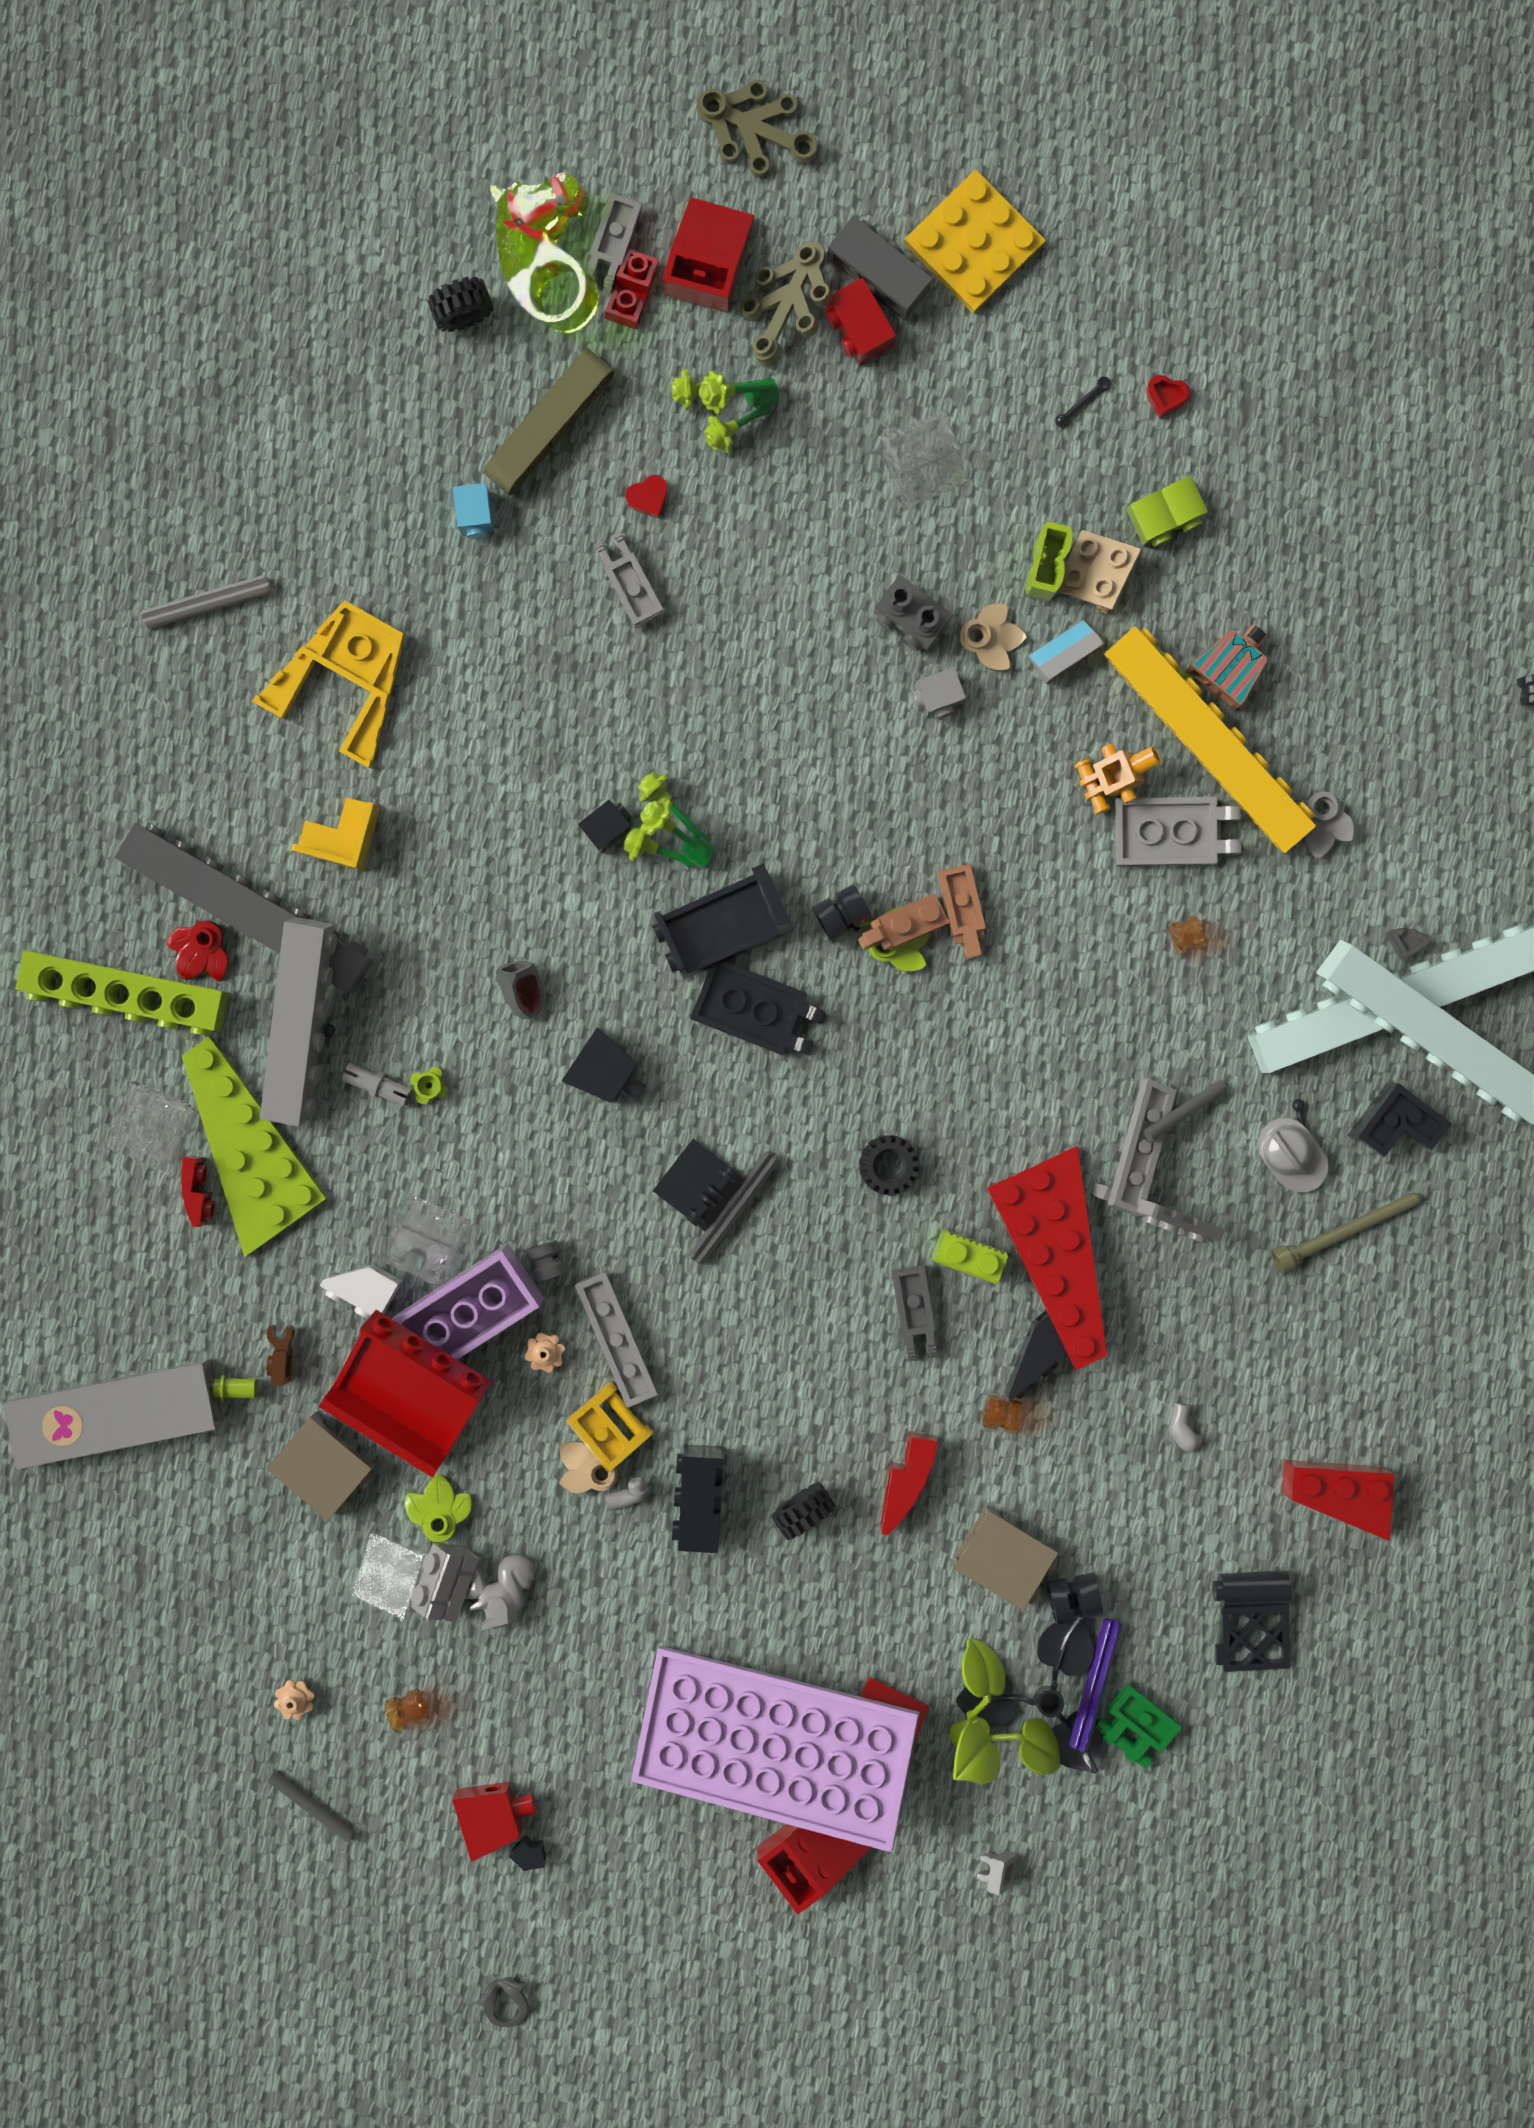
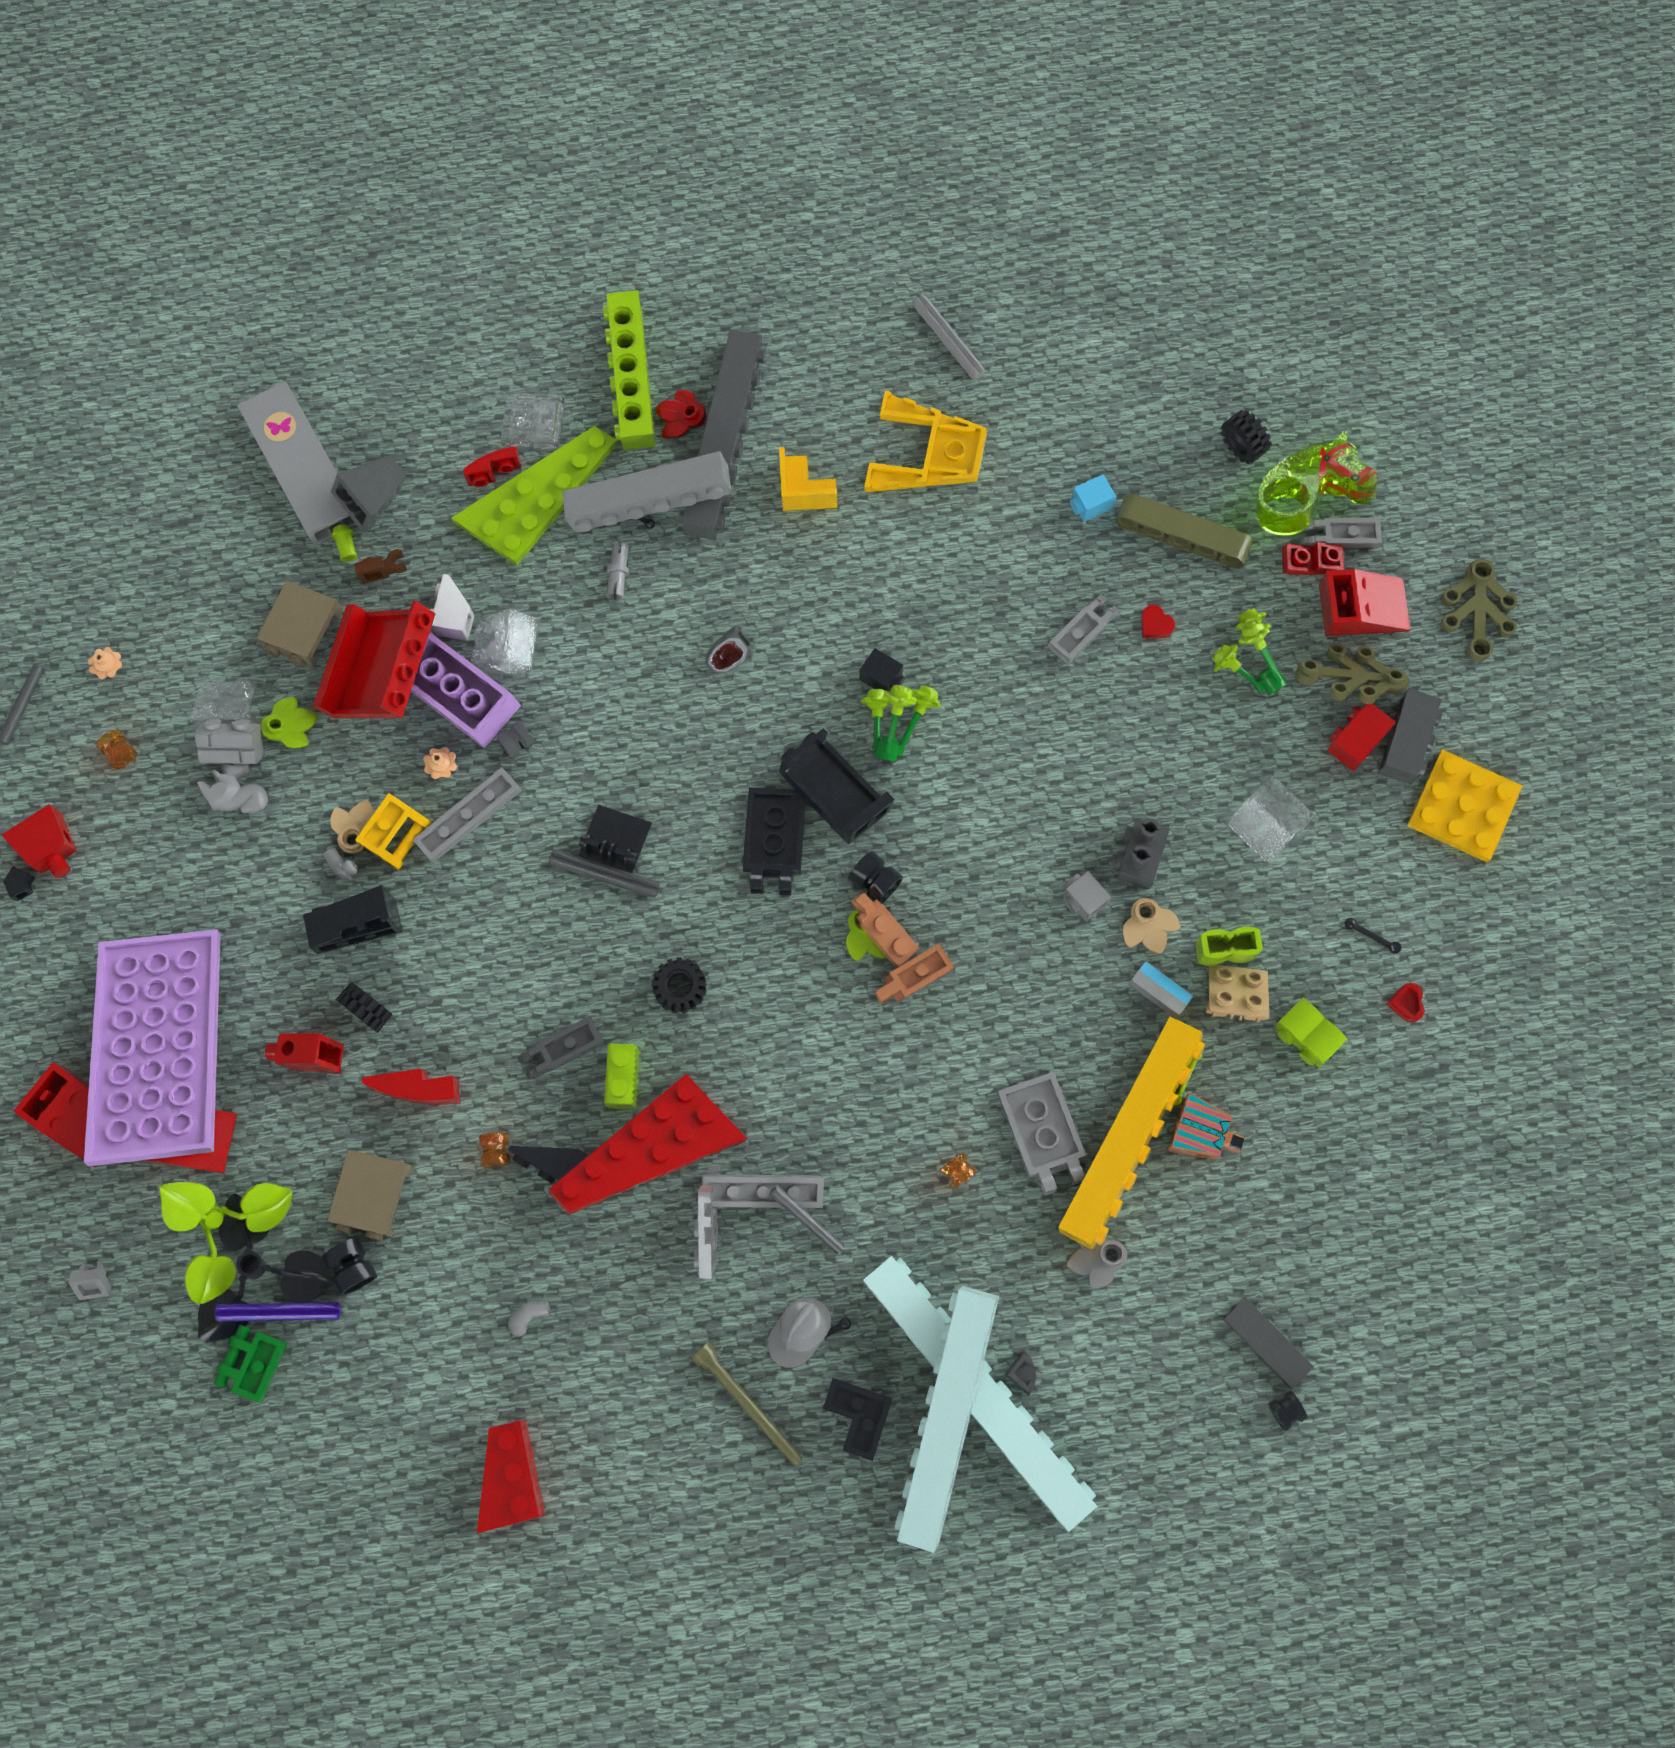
camera: 75 degrees right, 15 degrees down
lime plate [410,1067,448,1104] -> none
black torso [562,1027,647,1103] -> none
light orange piece [1075,744,1161,815] -> none
black piece [1212,1570,1292,1672] -> none
none -> red torso [265,1033,344,1073]
none -> dark grey slope [331,455,407,533]
none -> dark grey tile [1223,1297,1314,1389]

